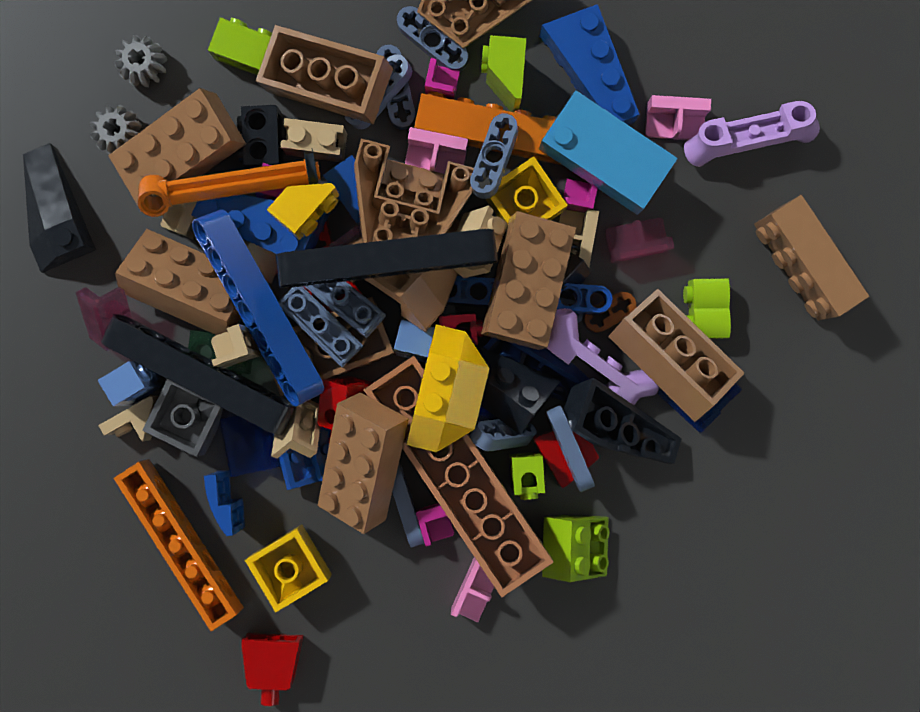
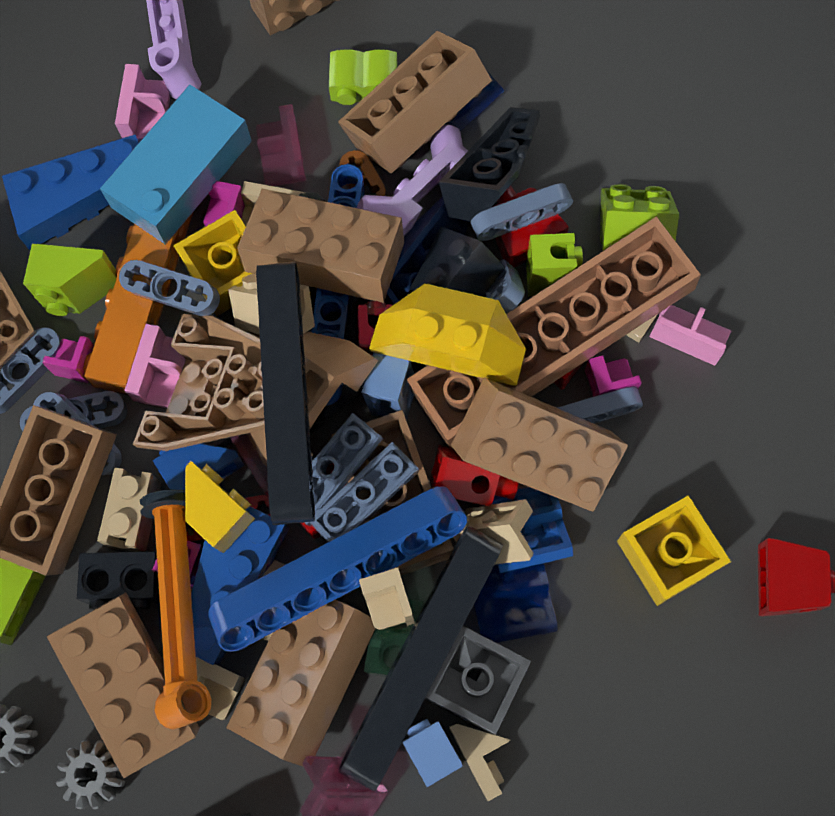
camera: 80 degrees left, 15 degrees down
orange brick [113,459,244,631] -> none
blue slope [204,470,245,536] -> none

